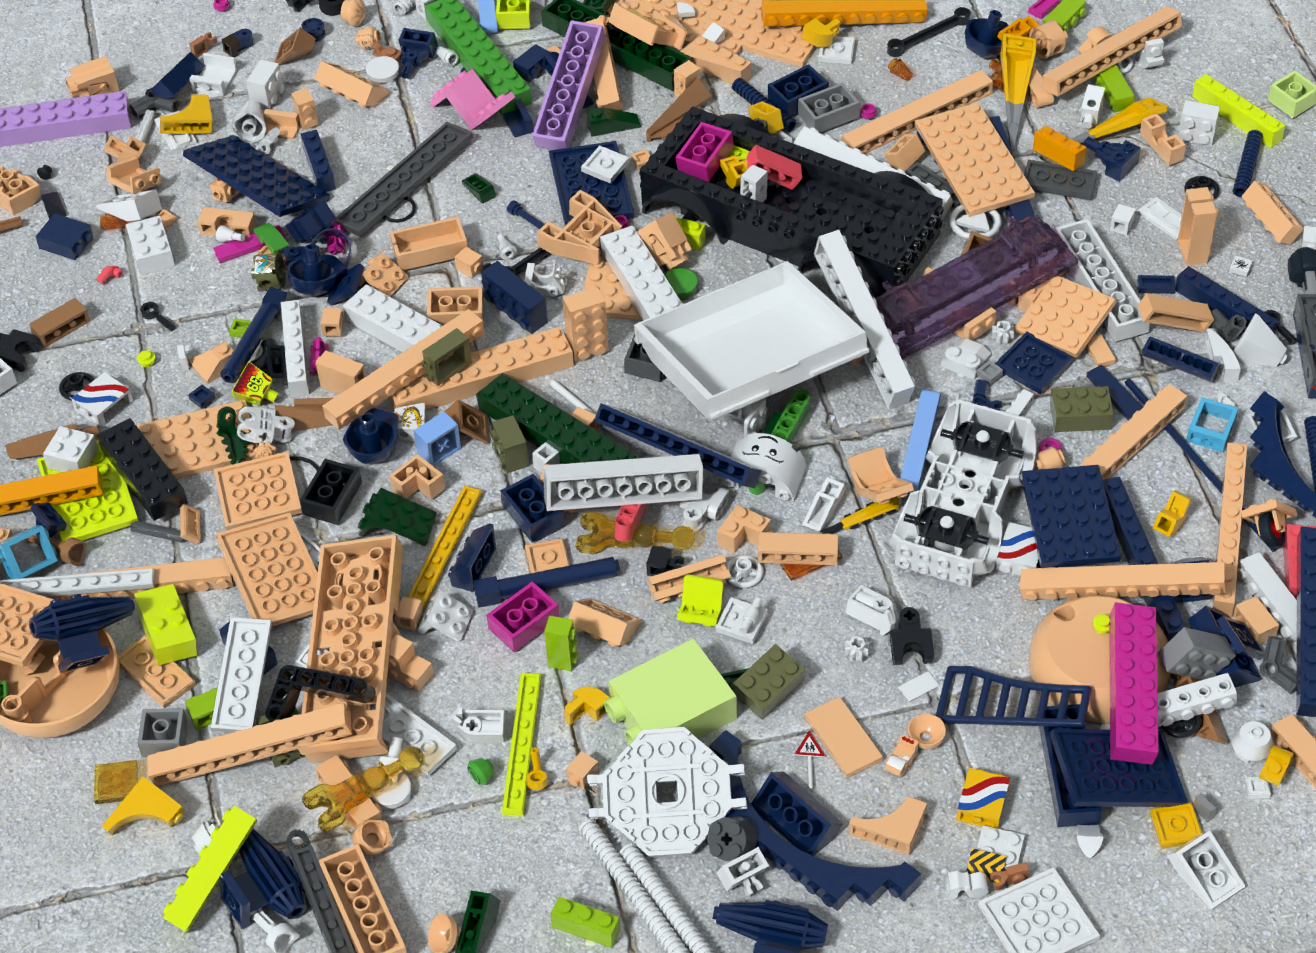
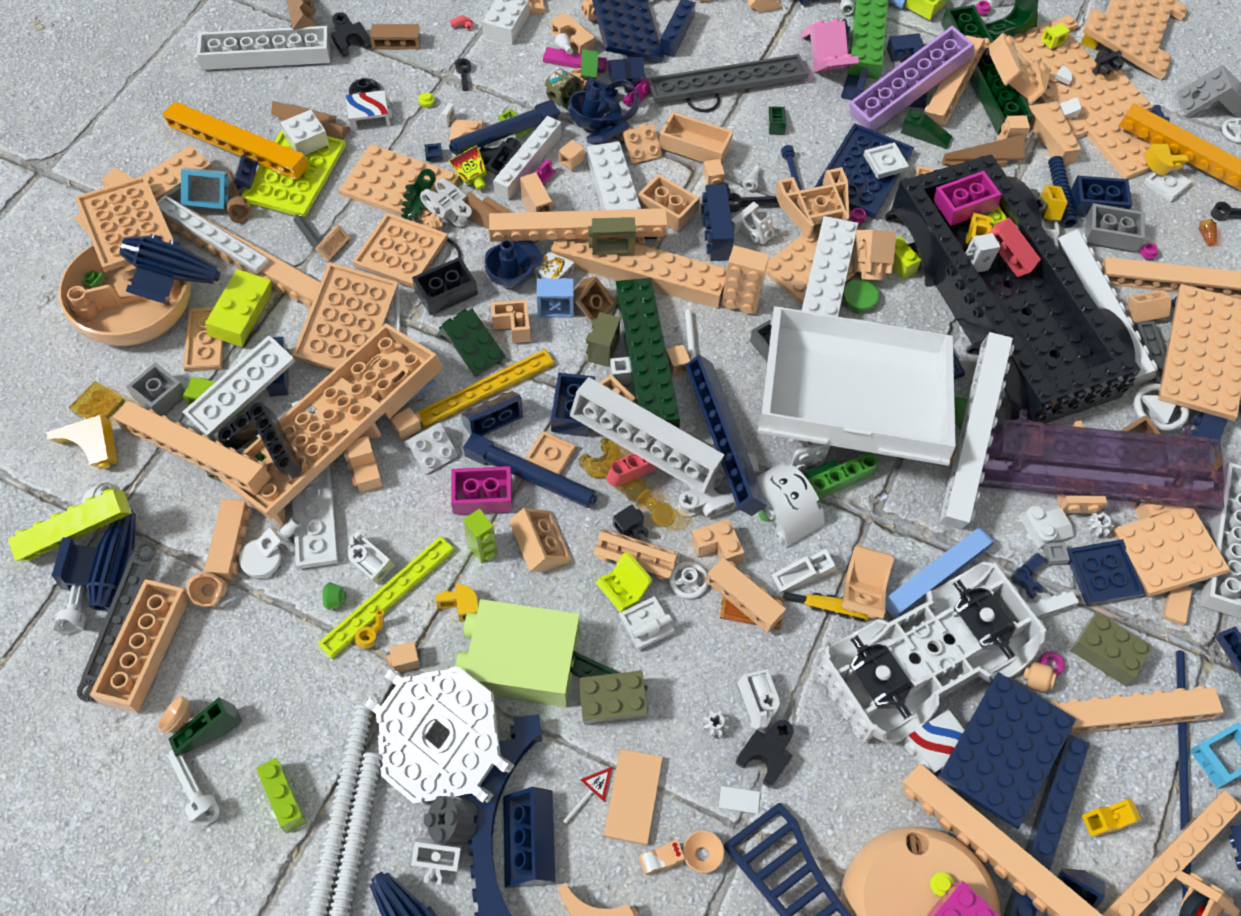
camera: 35 degrees right, 10 degrees up
black brick [97,418,188,521] -> none
clear yellow piece [302,746,425,832] -> none
dark blue tile [1086,365,1143,421] -> none

